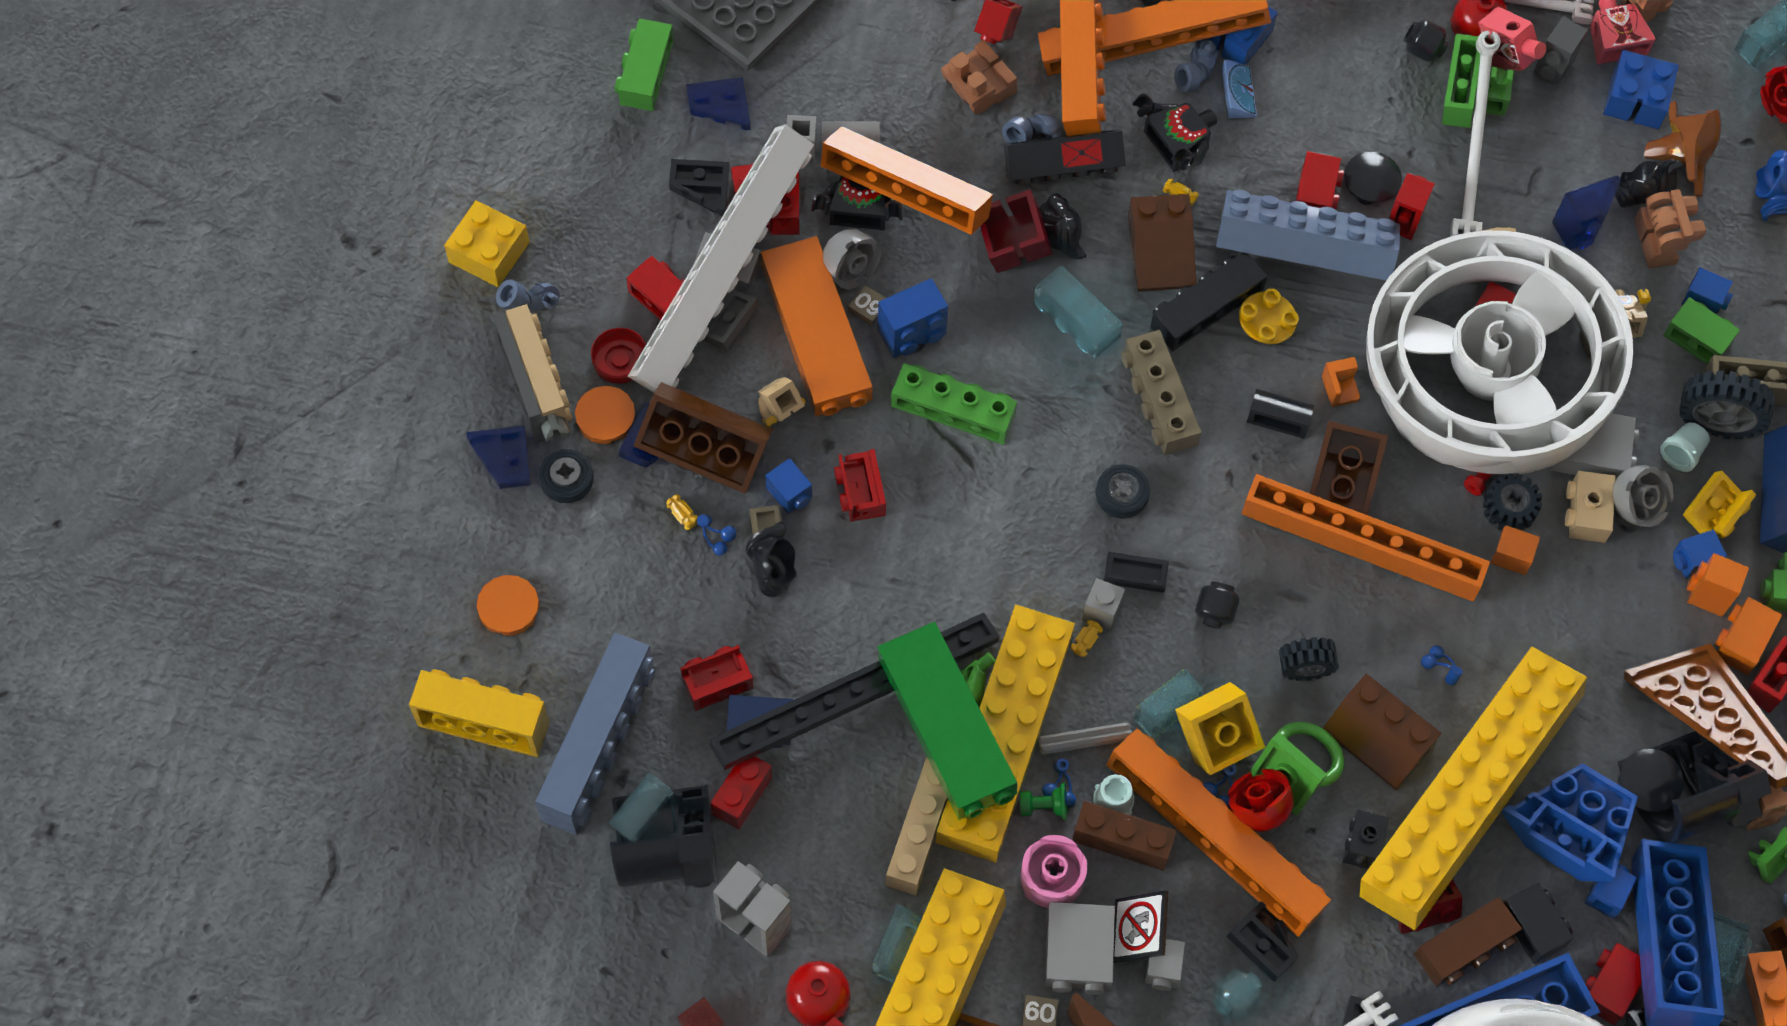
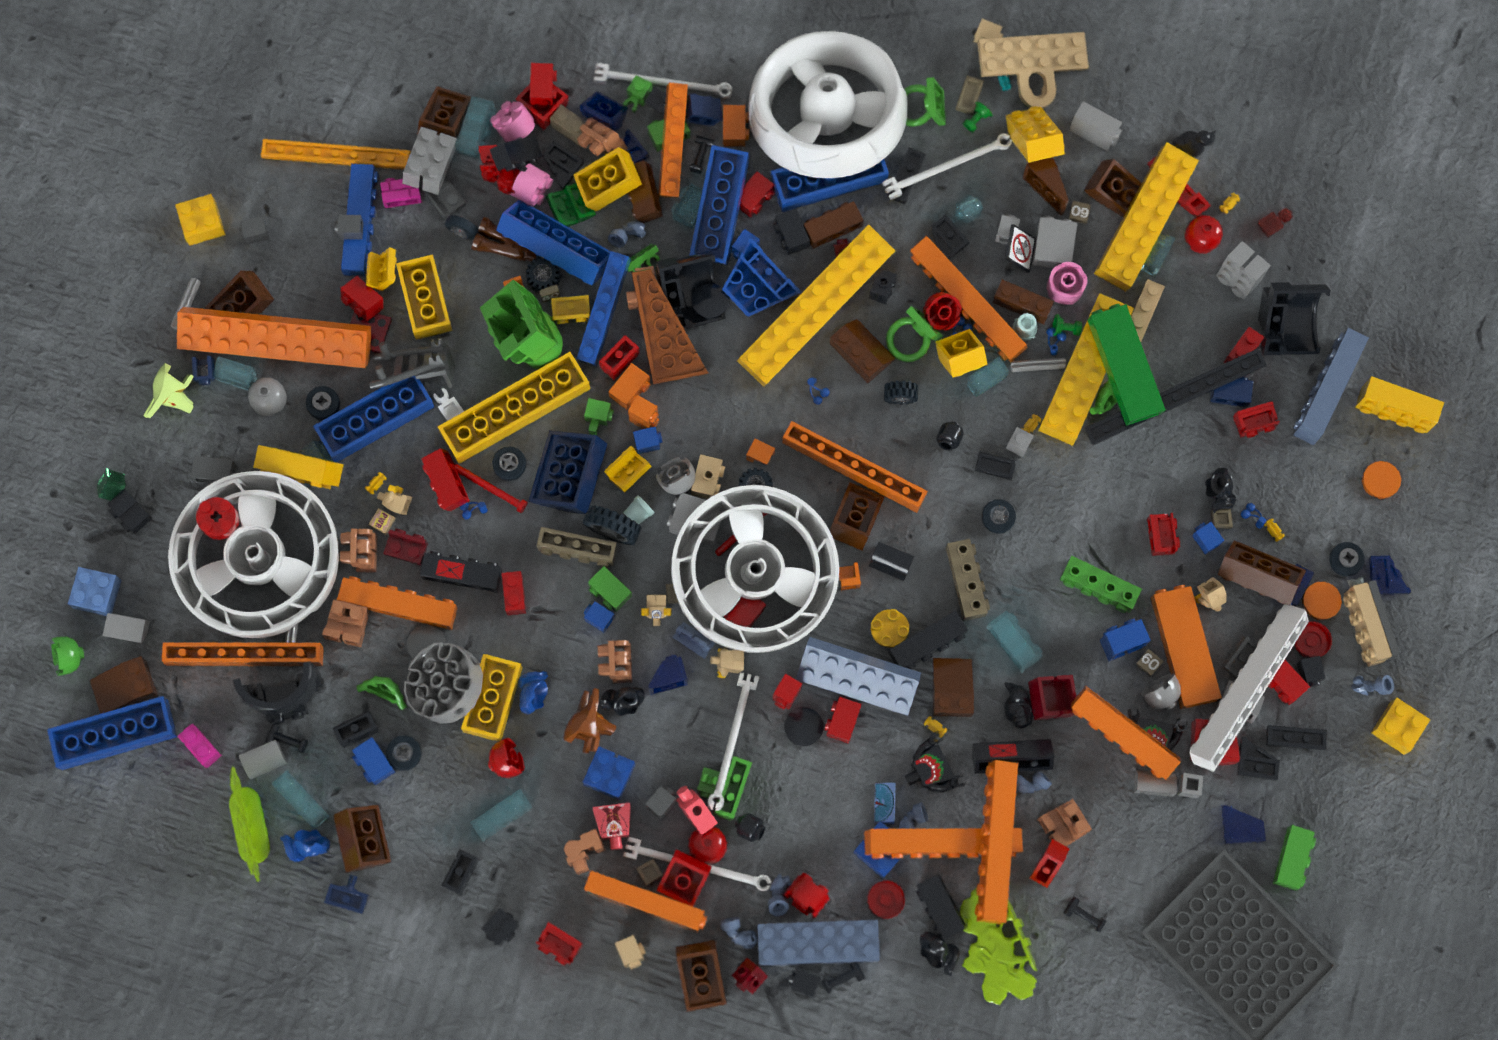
camera: 175 degrees left, 10 degrees up
clear light blue brick [608,772,674,842] -> none
none -> black plate [1266,725,1327,751]
none -> black brick [1297,656,1326,687]

